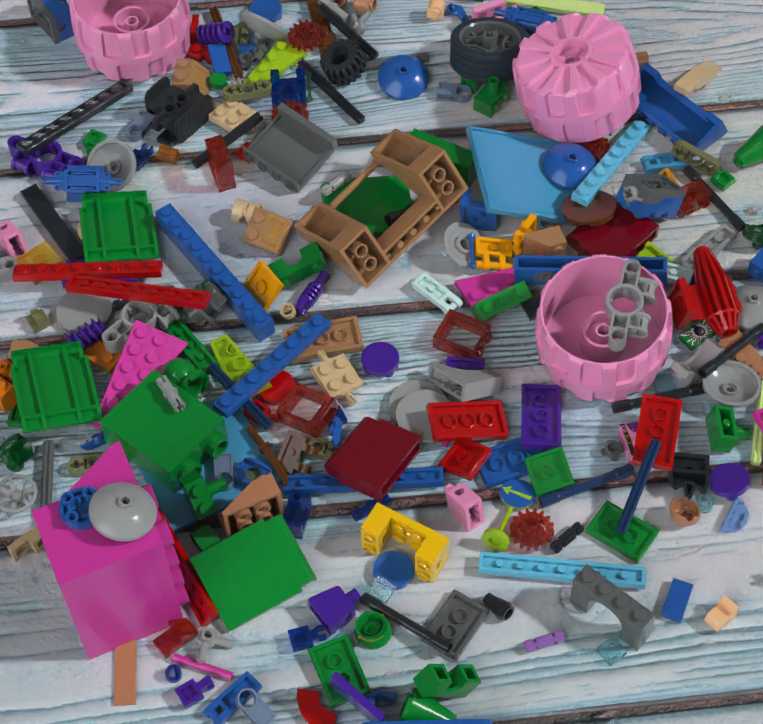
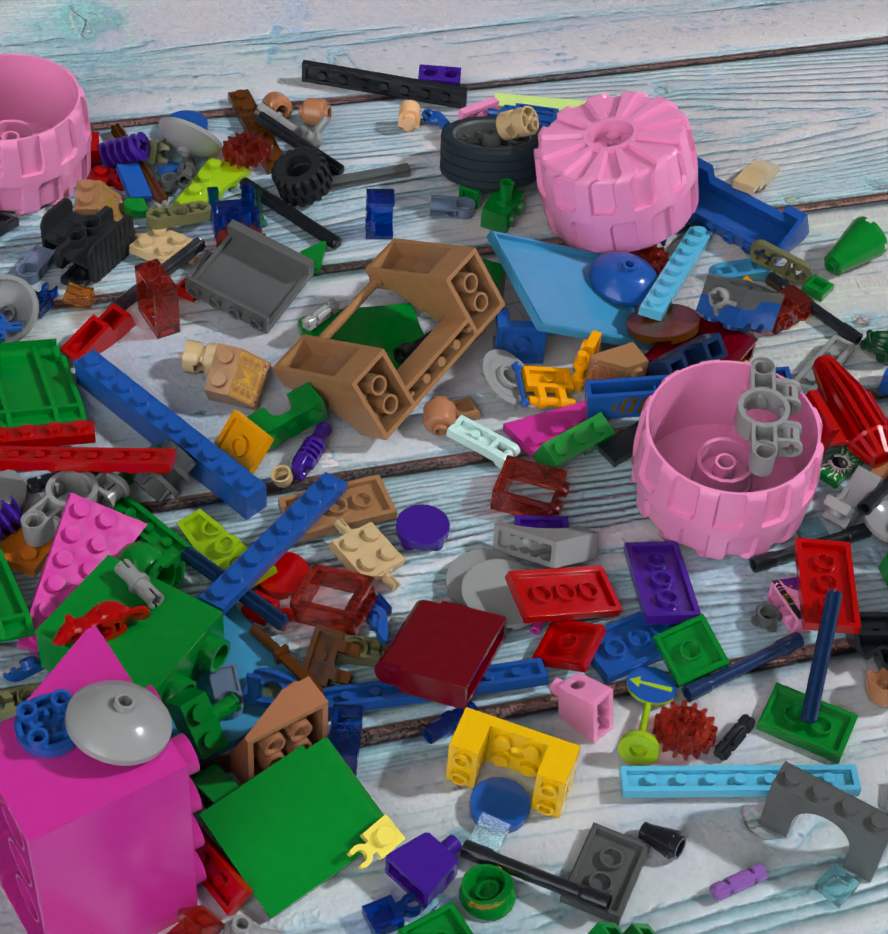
camera: 15 degrees left, 10 degrees down
blue dish [378,55,429,100] -> none
none -> red animal [52,600,150,646]
none -> red slope [60,303,136,361]
none -> green tile [300,241,327,275]
none -> light yellow plate [347,814,406,870]
none -> clear blue panel [365,188,395,240]
none -> nougat head [423,396,456,436]
none -> medium nougat tile [452,396,481,421]
none -> tan wheel [496,106,539,141]
none -> dark blue arch [648,333,728,376]

